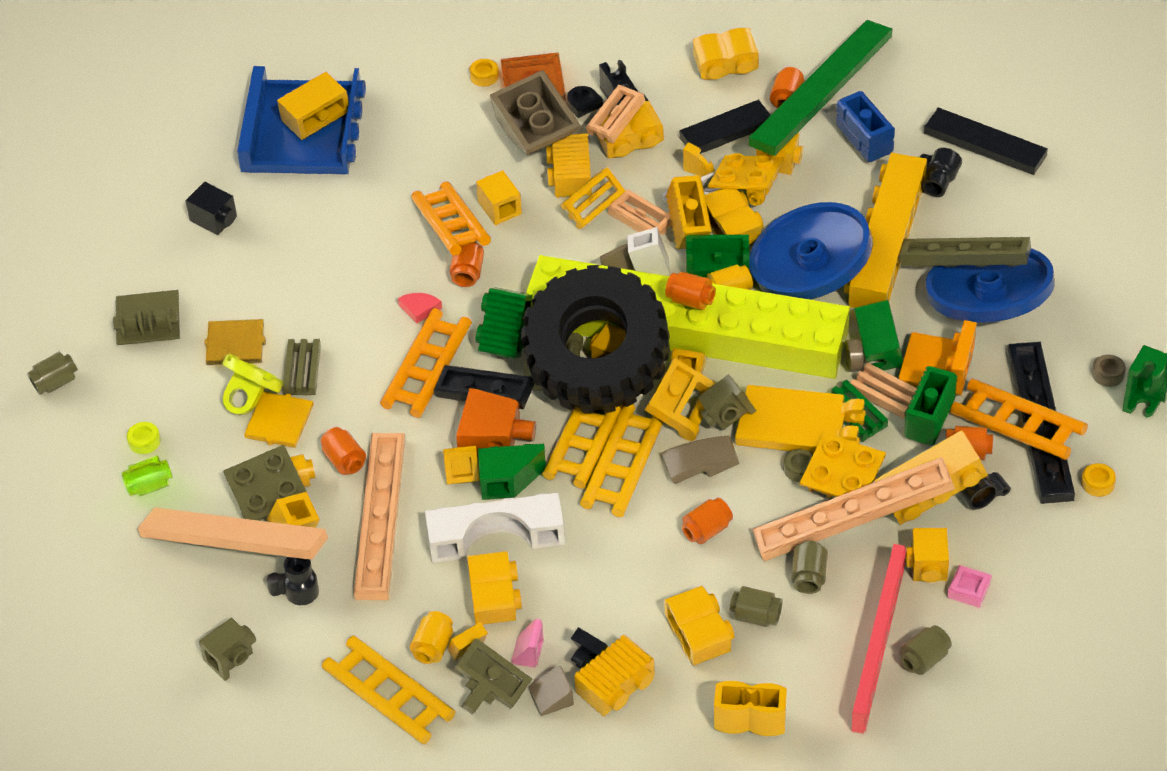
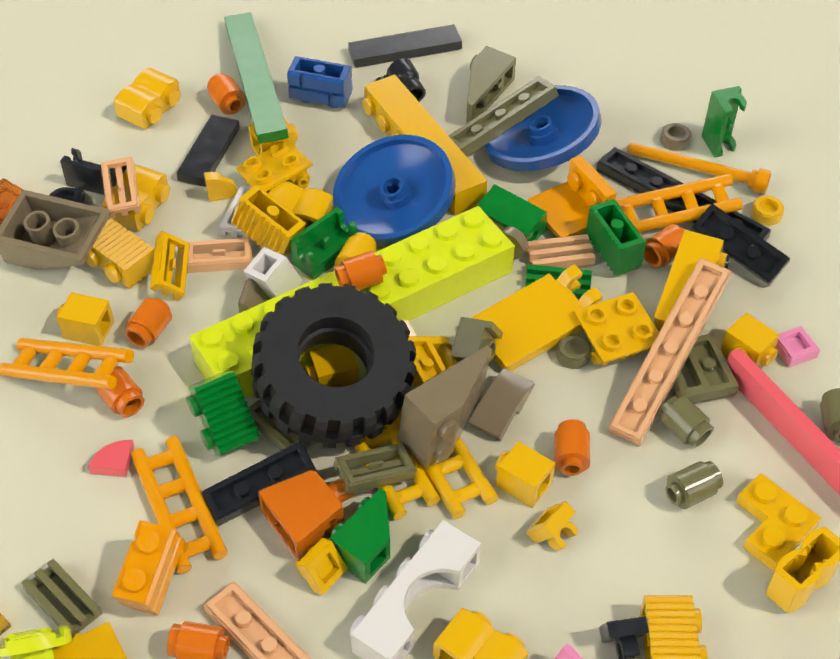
camera: 50 degrees left, 0 degrees up
yellow brick [664,586,735,666] -> none
none -> light orange brick [111,520,185,615]
none -> orange brick [124,298,172,348]
none -> olive tile [333,442,417,494]
none -> dark tan slope [397,345,492,468]
none -> slope [466,46,516,124]
none -> yellow brick [495,441,555,508]
none -> yellow tile [526,501,578,551]
none -> light orange piece [627,143,772,195]
none -> olive plate [673,334,739,404]
none -> black tile [692,203,790,286]
none -> yellow plate [736,473,821,571]

